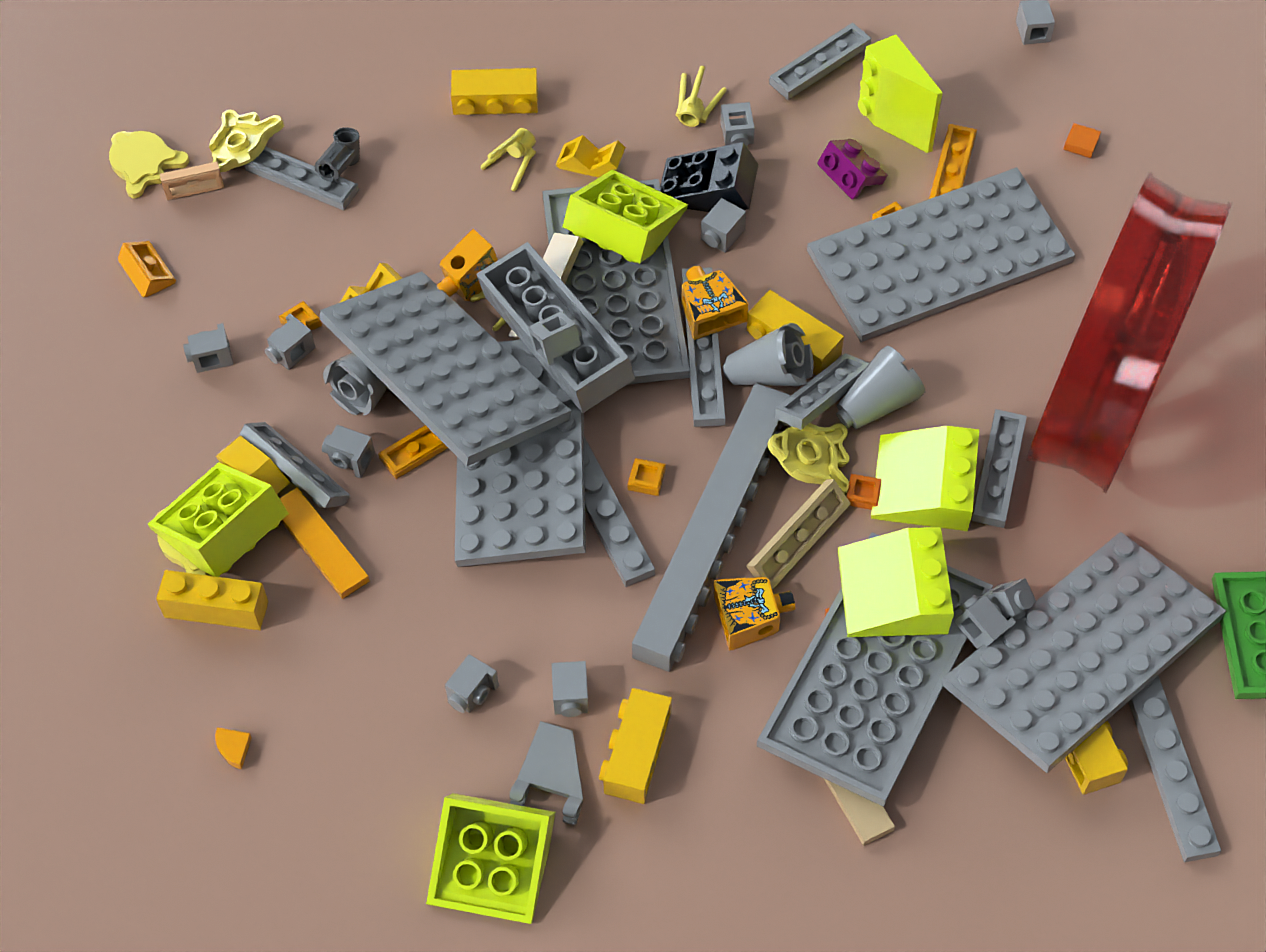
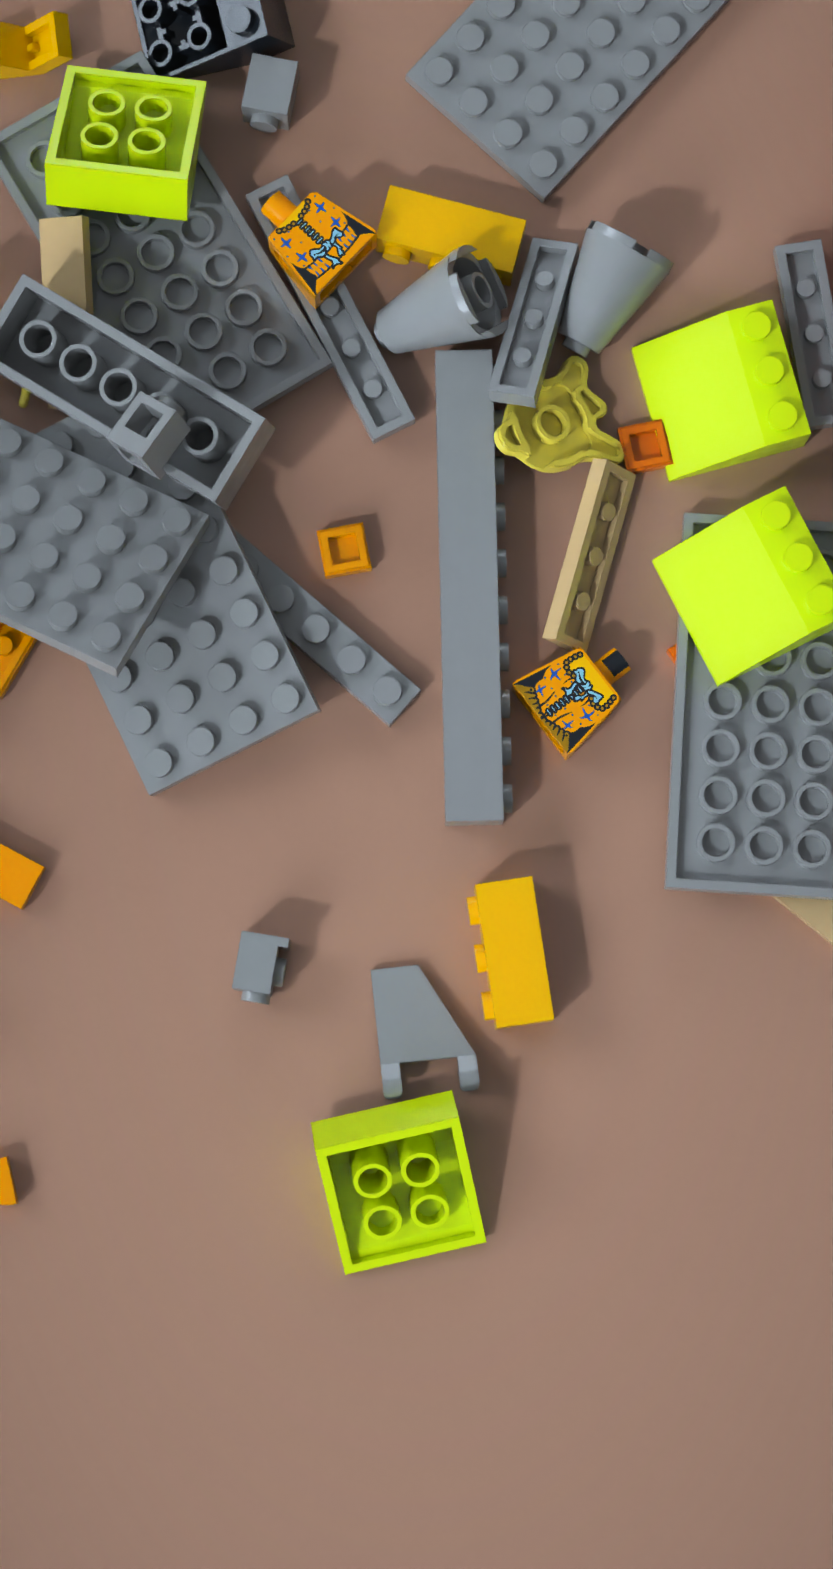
camera: 30 degrees left, 25 degrees up
light grey brick [552,661,589,717] -> none

